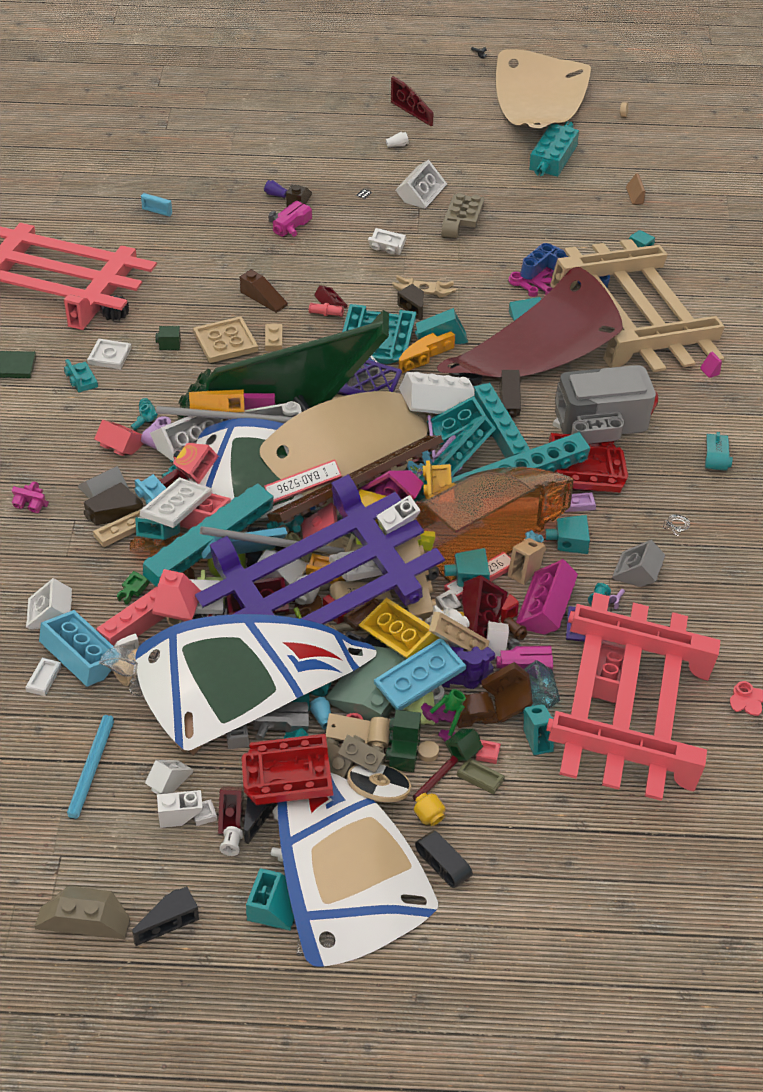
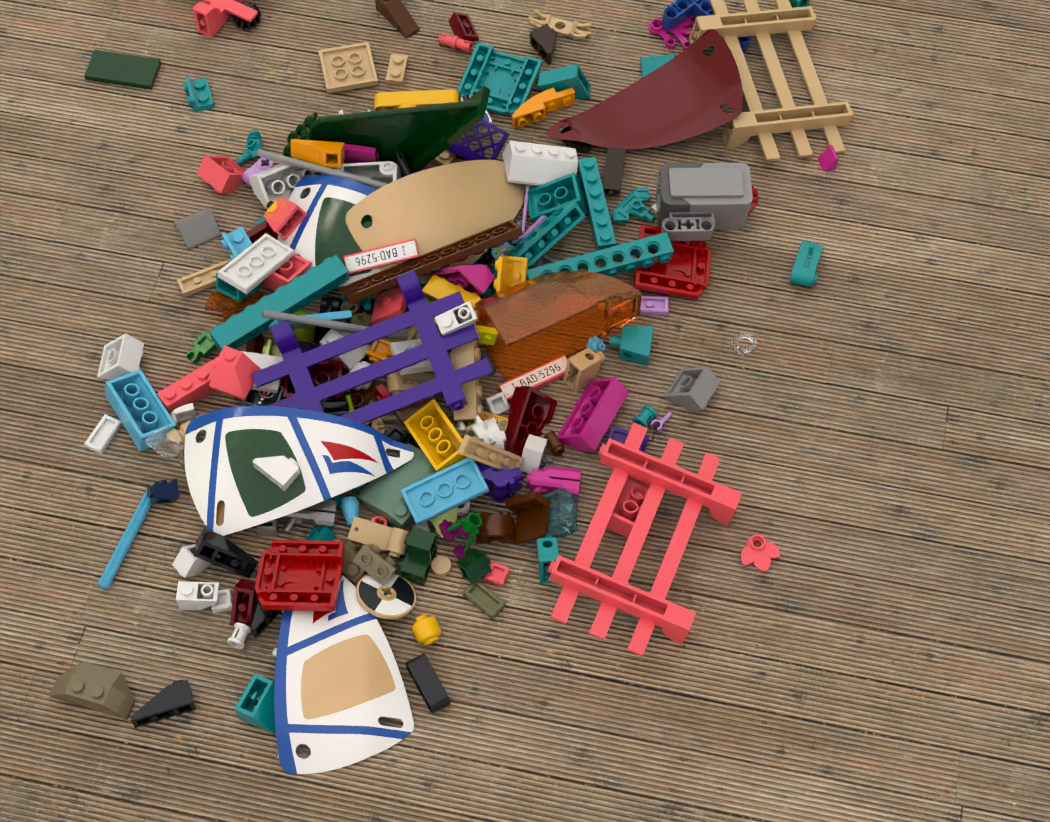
camera: 10 degrees right, 15 degrees up
dark pink hips [12,481,49,513] -> none
dark brown slope [84,482,143,526] -> none
white tile [87,339,132,370] -> none
dark green brick [155,326,181,350] -> none
dark red bar [413,756,458,800] -> none
teal torso [444,548,490,587] -> none
red slope [501,594,519,623] -> none
none -> dark blue brick [147,479,179,504]
none -> black slope [194,528,258,578]
none -> white slope [252,455,300,491]
none -> teal piece [612,187,656,223]

